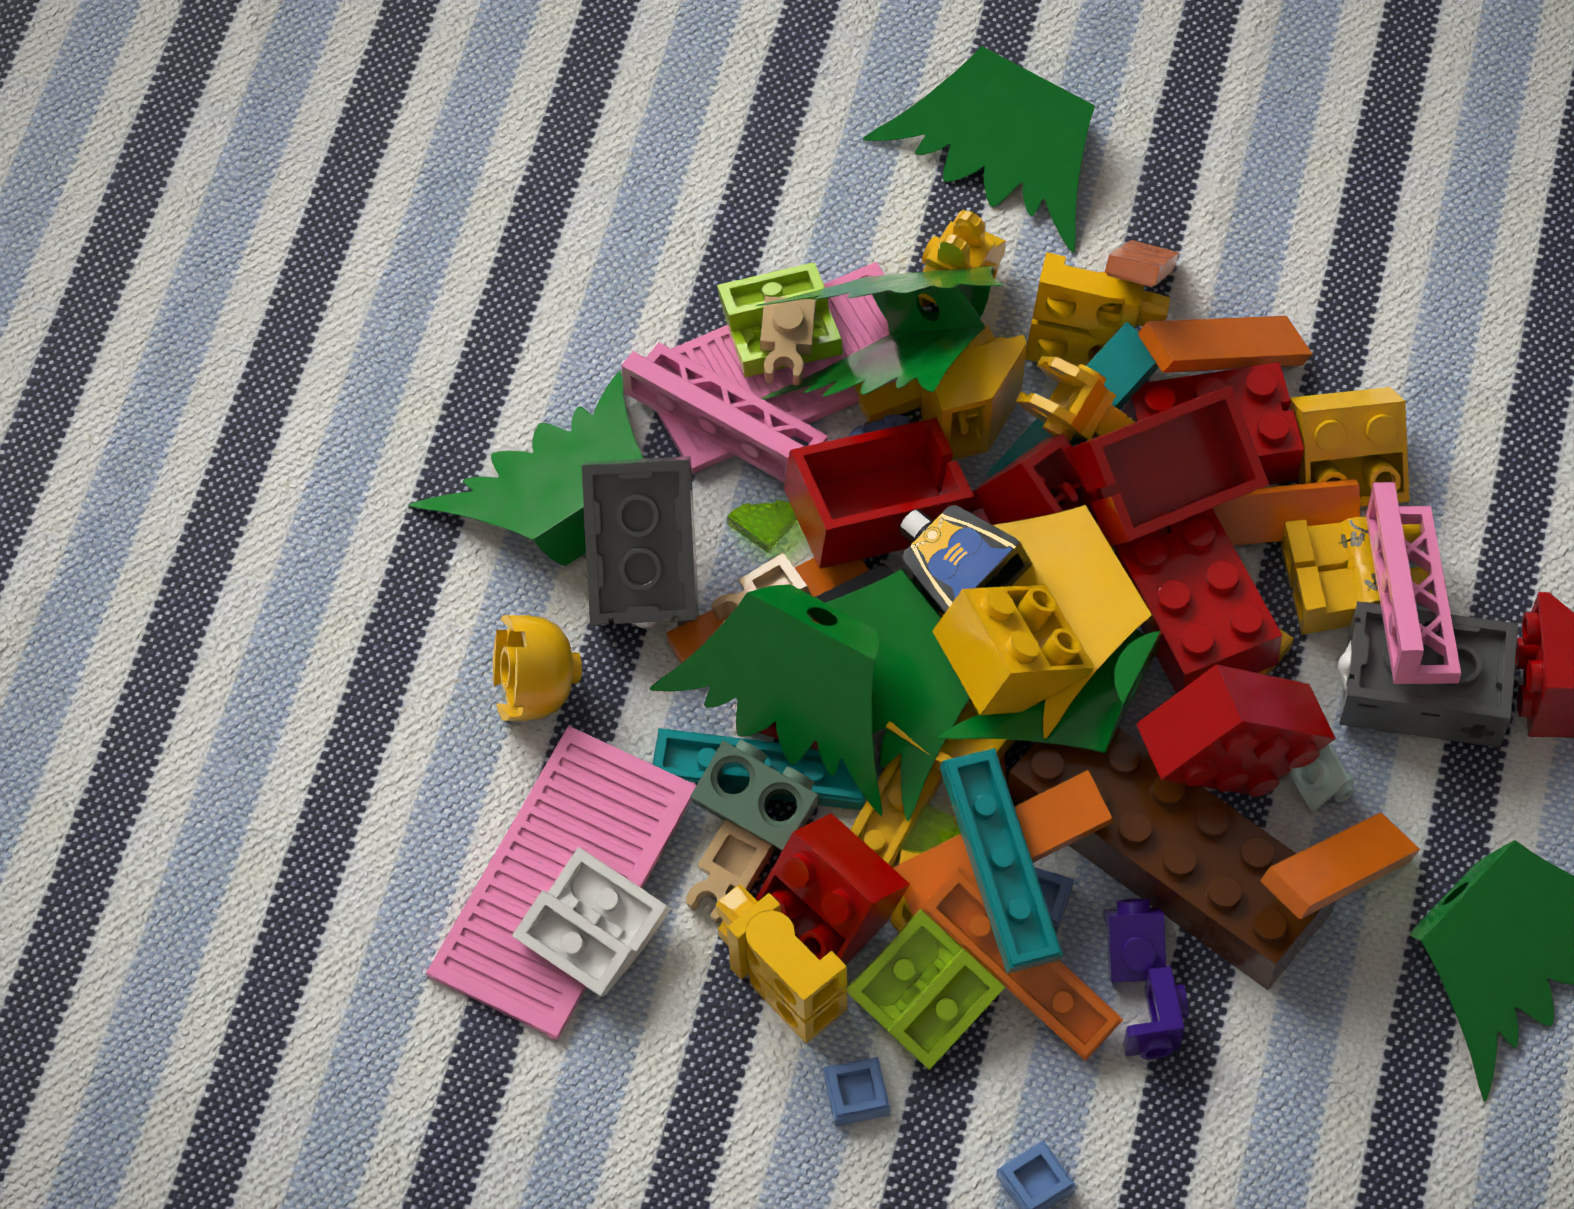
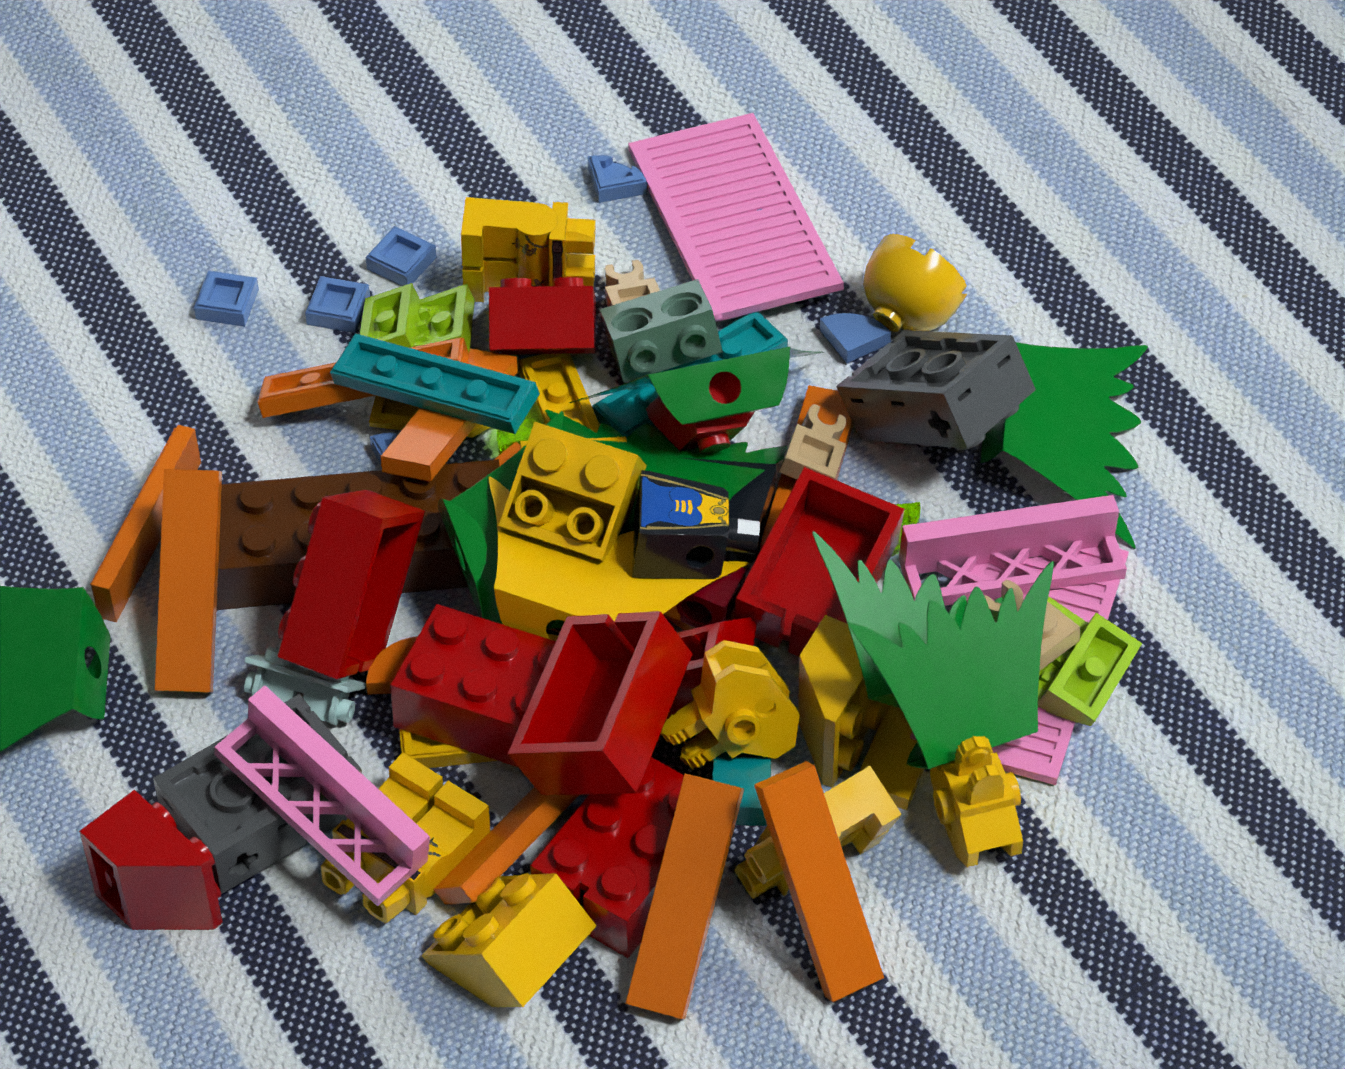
camera: 135 degrees right, 10 degrees down
white slope [512,847,672,997] -> none
green piece [862,46,1095,253] -> none
dark purple bracket [1103,898,1166,983] -> none
dark purple bracket [1123,966,1189,1060] -> none
none -> orange tile [91,425,201,623]
none -> medium blue tile [305,276,370,333]
none -> medium blue tile [587,155,647,203]
none -> medium blue tile [820,313,891,363]

